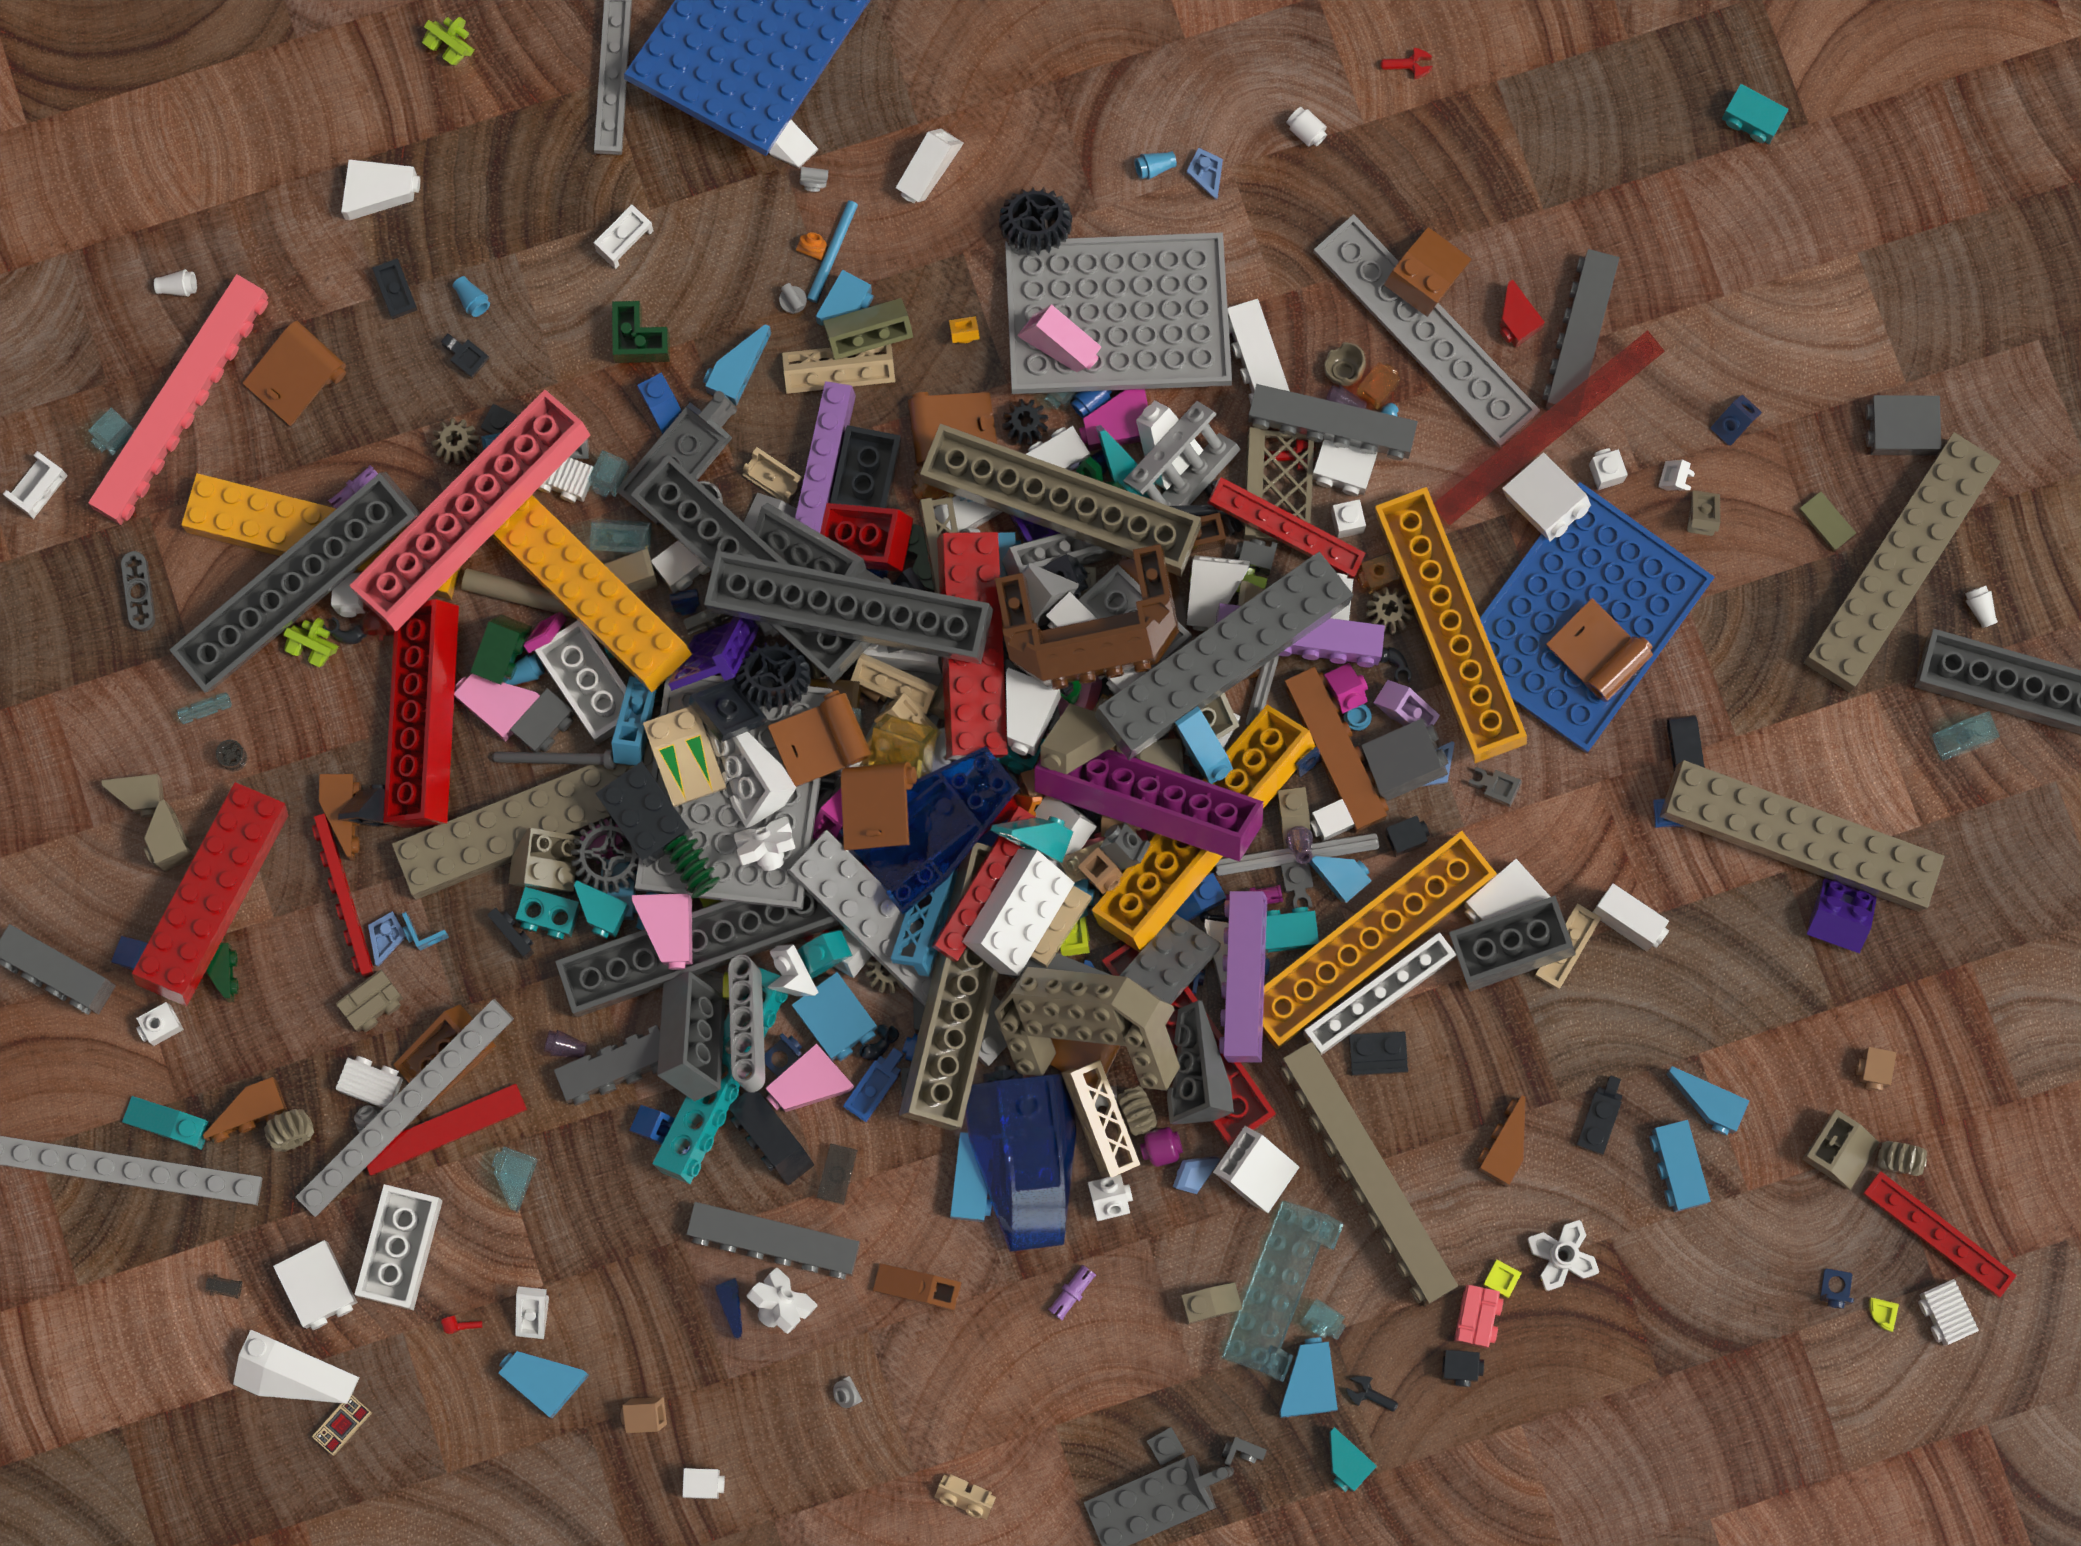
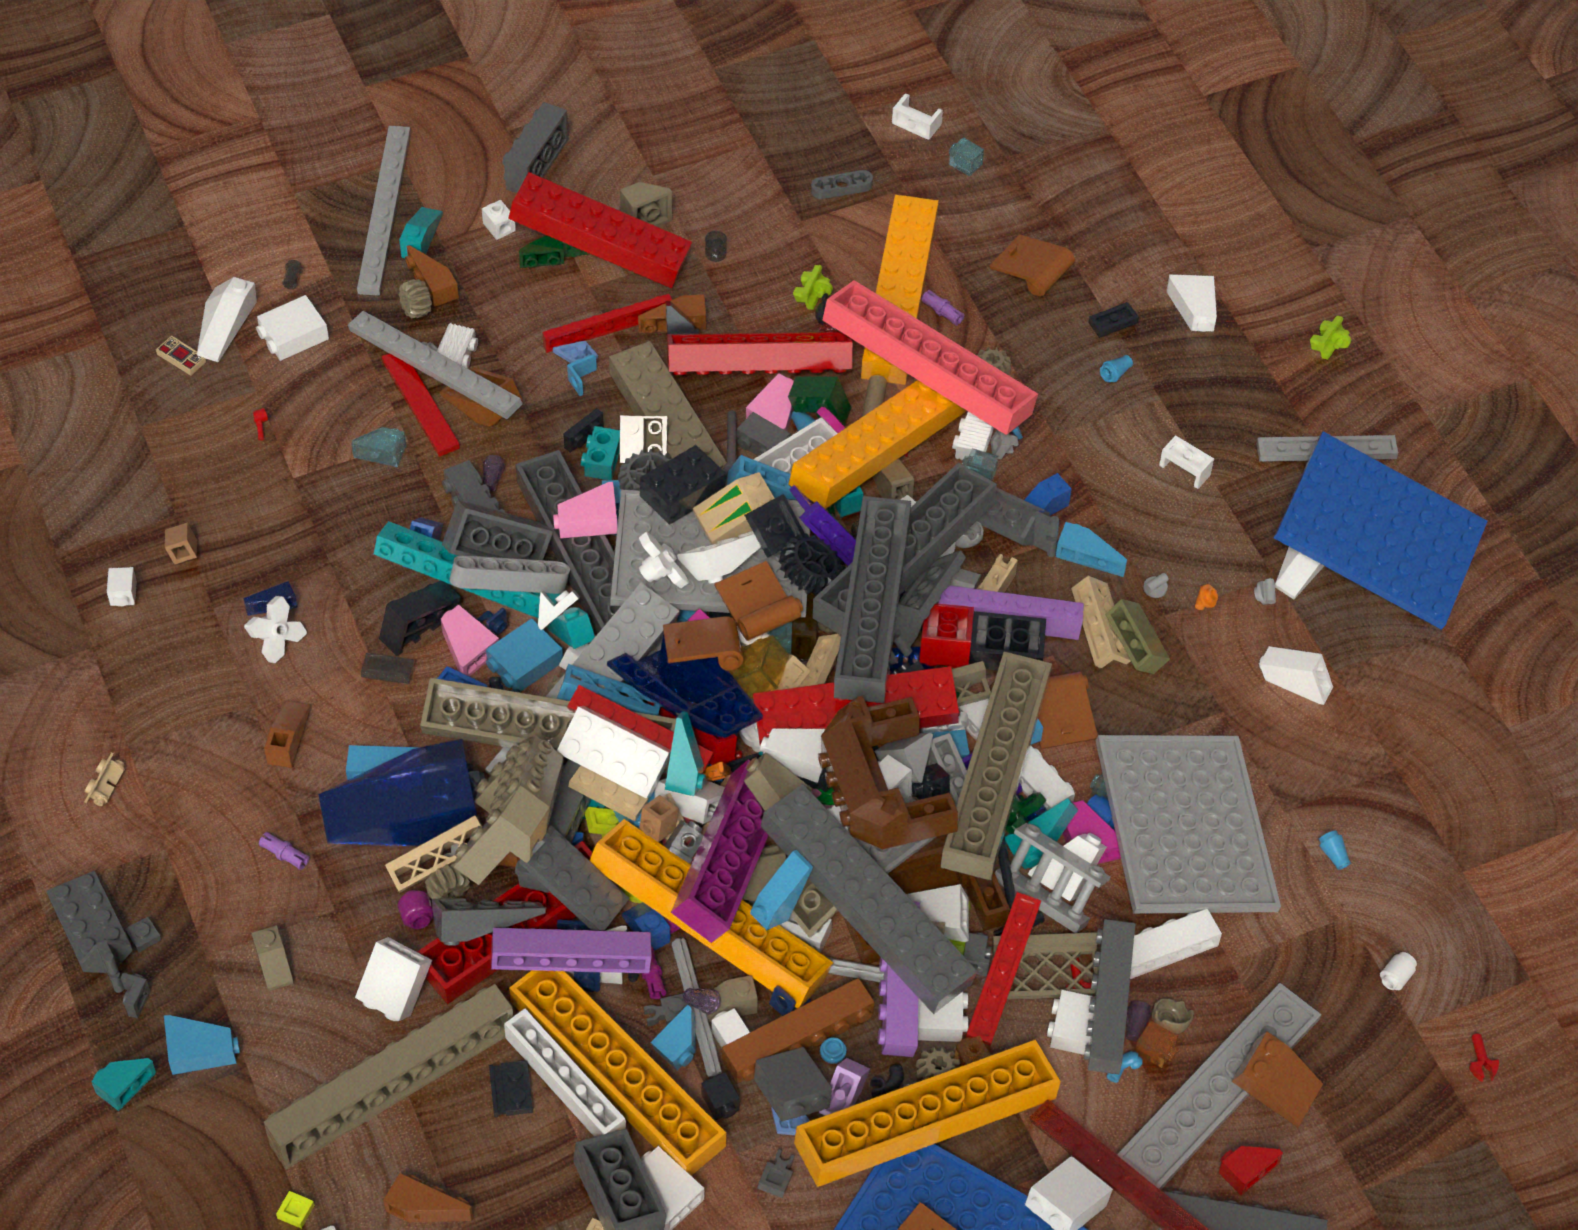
camera: 85 degrees right, 25 degrees down
coral brick [88,274,268,525] -> none
dark tan slope [102,774,164,818] -> none
white cone [154,269,197,297] -> none
dark grey brick [170,472,421,693] -> none
clear light blue axle [177,692,232,724] -> none
dark tan brick [336,969,403,1033] -> none
white brick [355,1184,442,1310] -> none
black plate [441,333,490,379] -> none
dark azure slope [499,1351,589,1418] -> none
white slope [516,1286,549,1339] -> none
teal slope [574,880,630,939] -> none
clear light blue brick [590,519,652,553] -> none
dark green brick [612,301,670,363] -> none
dark green piece [663,835,720,898] -> none
dark grey brick [687,1202,860,1280] -> none
dark azure bar [807,200,858,303] -> none
dark azure slope [816,270,874,326] -> none
light grey plate [833,1376,863,1408] -> none
light orange plate [949,316,980,343] -> none
black gear [999,187,1072,256] -> none
black gear [1002,399,1048,446] -> none
bright pink slope [1017,304,1101,372] -> none
white brick [1088,1174,1133,1221] -> none
medium blue piece [1173,1156,1220,1194] -> none
medium blue piece [1186,148,1223,200] -> none
clear light blue bracket [1222,1201,1344,1382] -> none
teal brick [1265,907,1319,953] -> none
clear light blue brick [1300,1298,1346,1340] -> none
dark pink brick [1324,663,1368,713] -> none
white brick [1331,499,1366,538] -> none
black bar [1346,1376,1398,1412] -> none
black brick [1442,1350,1484,1387] -> none
coral brick [1454,1285,1503,1349] -> none

